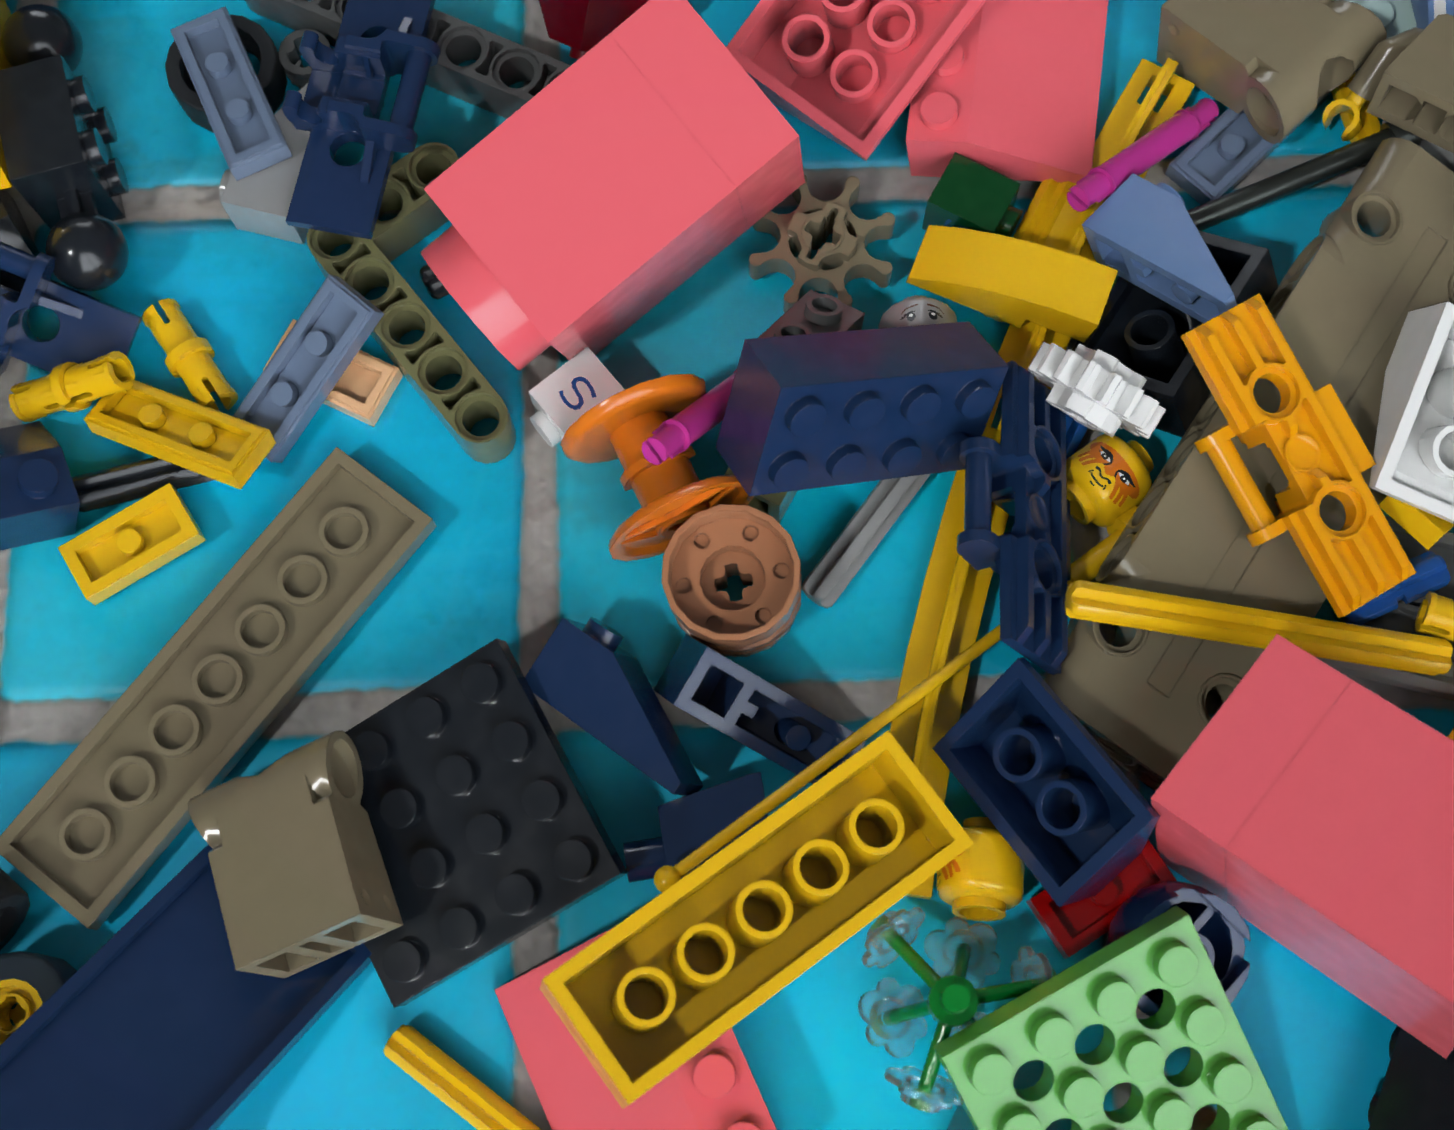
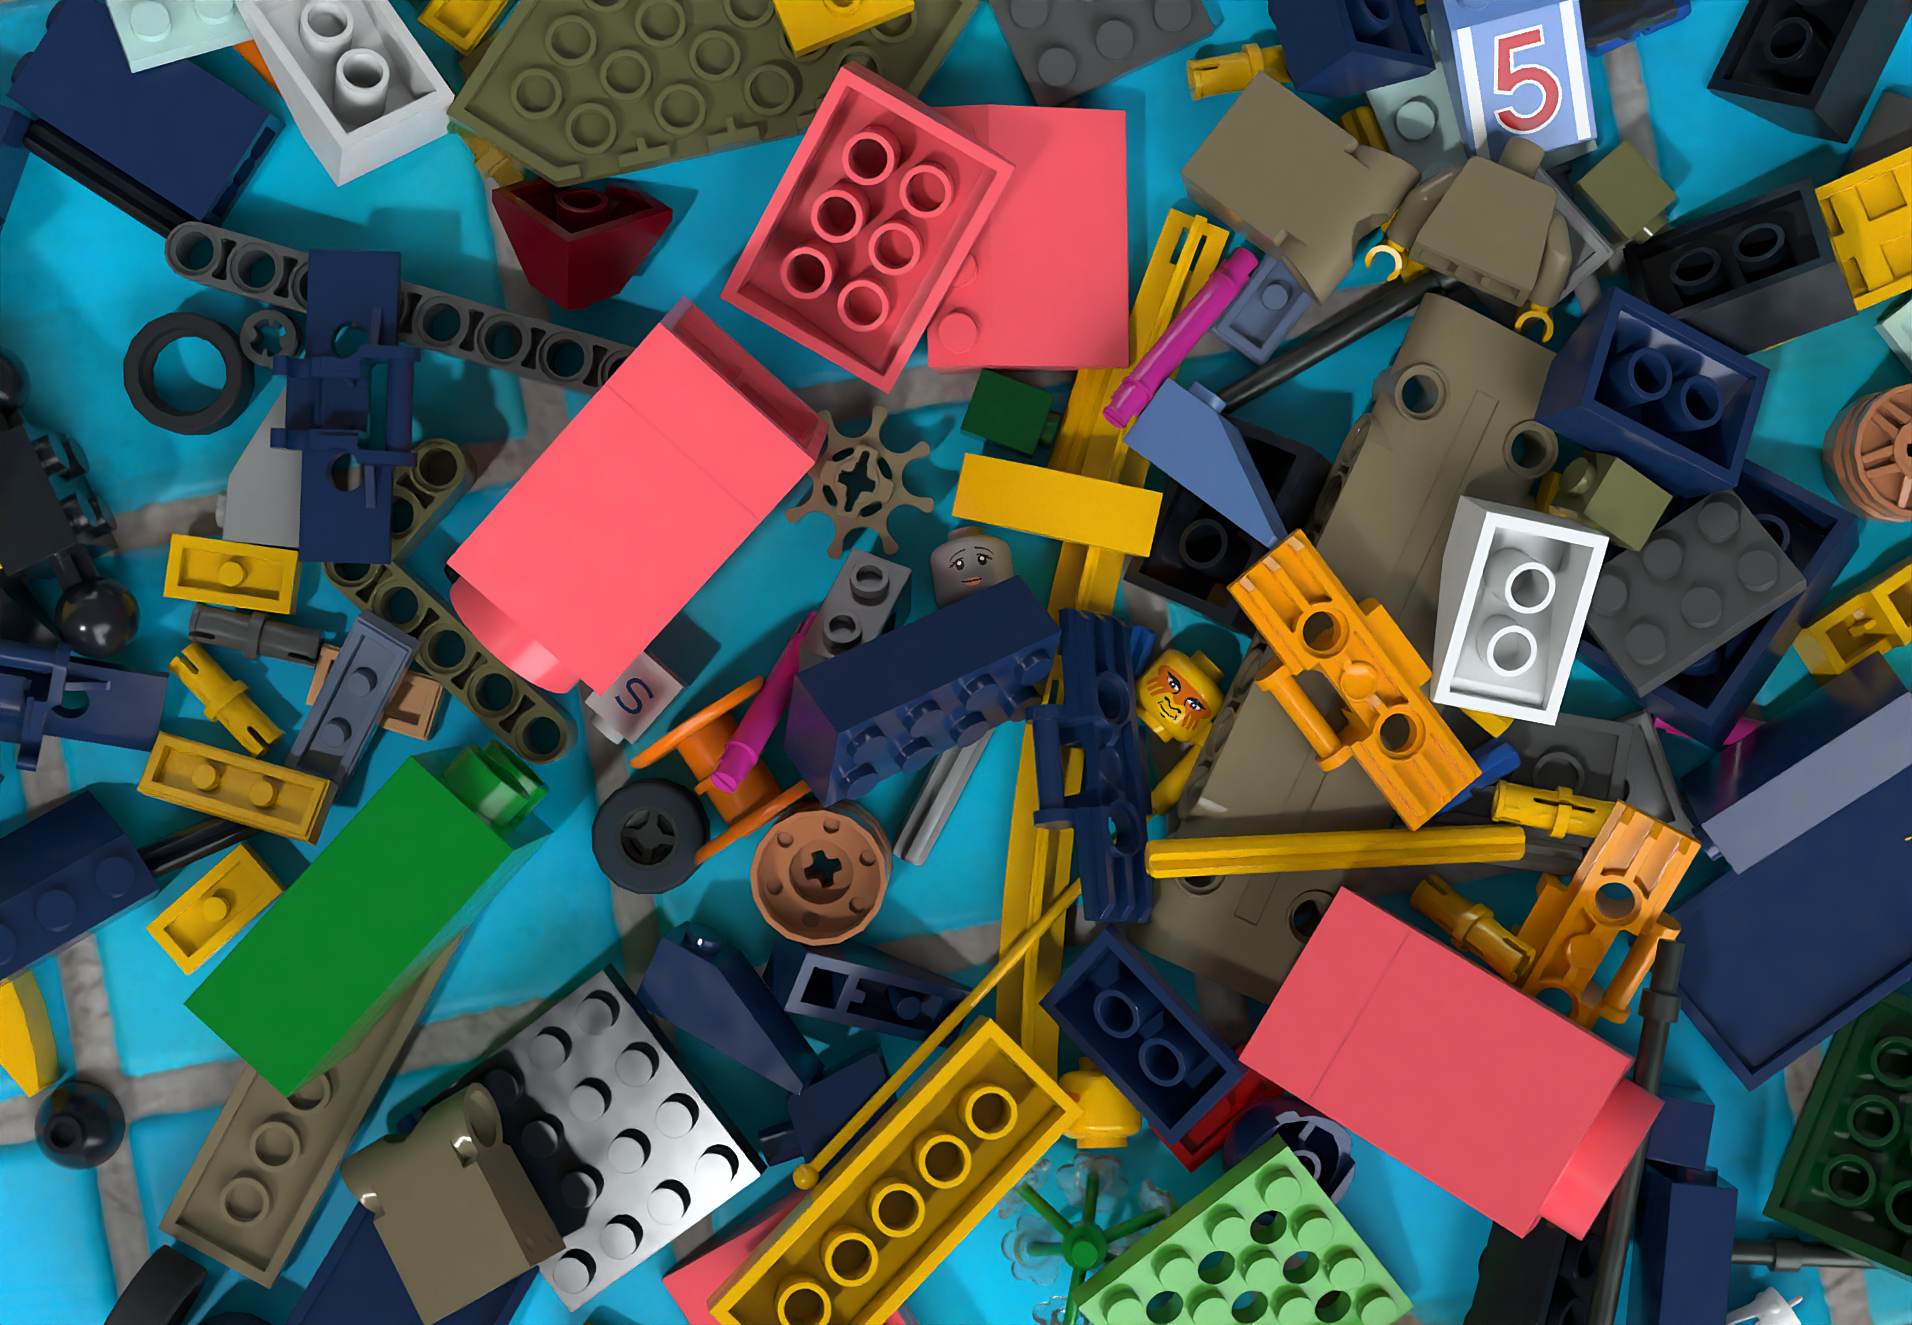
camera: 10 degrees left, 15 degrees up
yellow pin [8,351,135,422] -> none
sand blue tile [170,6,293,181] -> none
white gear [1027,342,1166,439] -> none
none -> yellow plate [163,533,303,615]
none -> green brick [183,739,554,1099]
none -> dark grey pin [188,602,325,670]
none -> black wheel [592,778,710,894]

